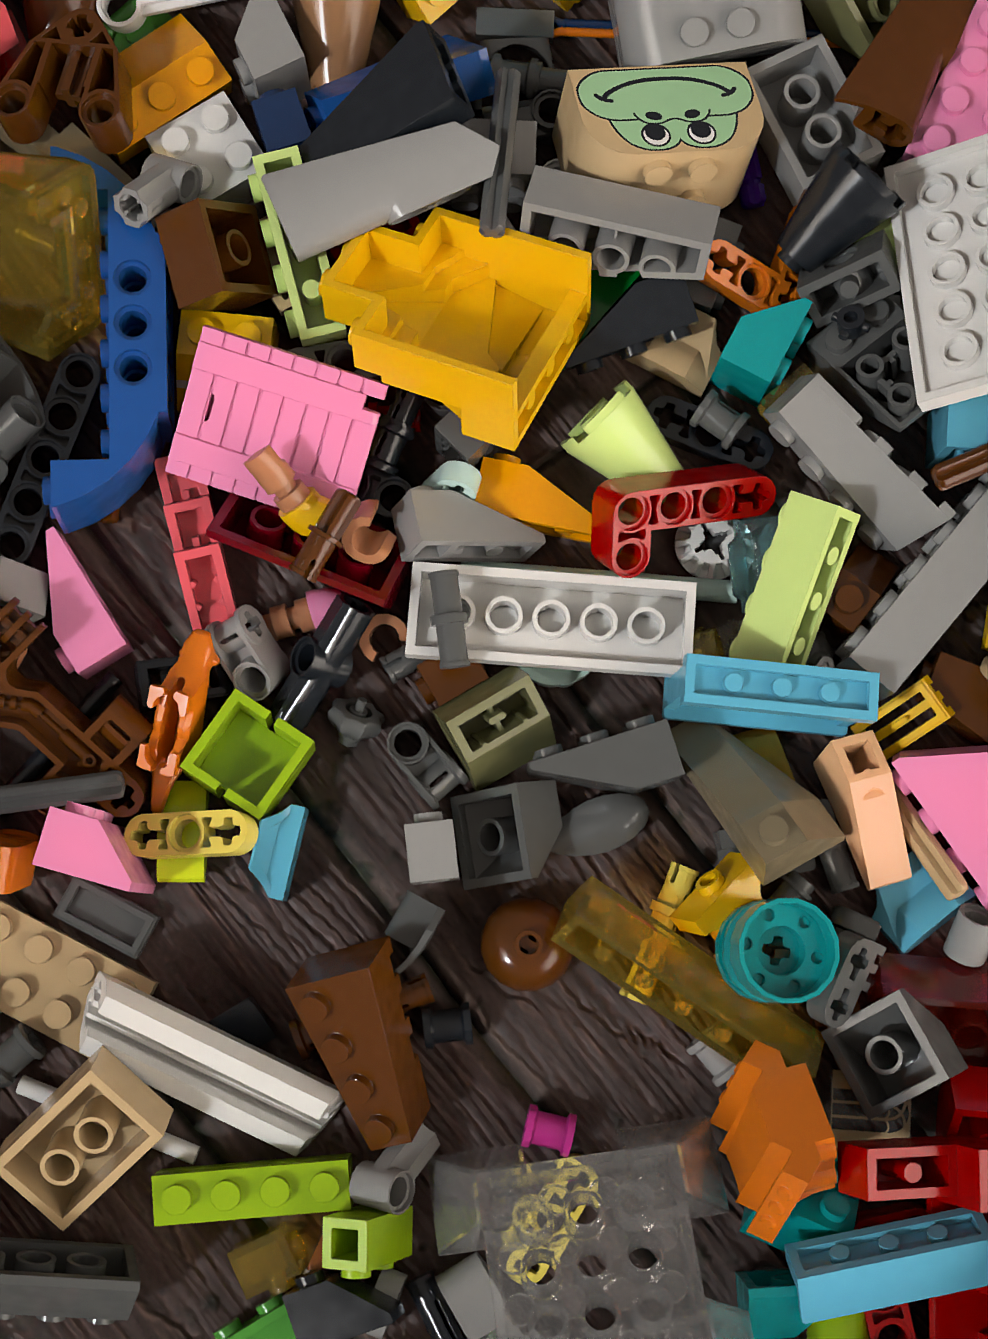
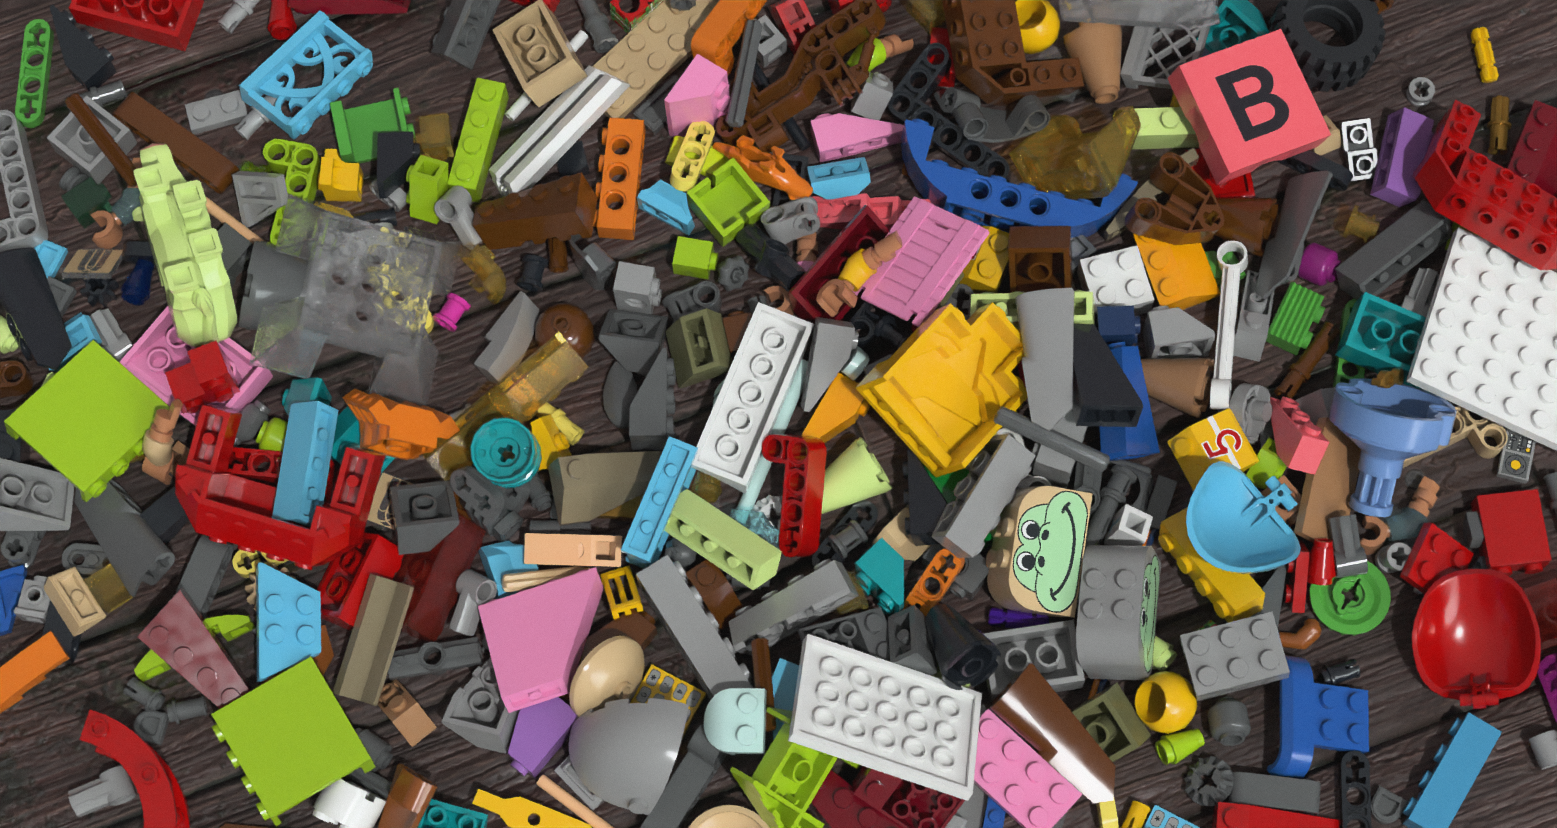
camera: 115 degrees right, 10 degrees down
light grey piece [113,153,203,228] -> none
reddish brown axle [288,488,361,584] -> none
dark grey pin [428,569,470,670] -> none
black piece [831,304,871,341] -> none
none -> clear yellow slope [456,244,506,304]
none -> light grey slope [474,291,539,388]
none -> orange brick [593,117,646,240]
none -> lime brick [672,236,718,280]
none -> medium azure slope [807,157,871,200]
none -> white brick [1103,504,1153,546]

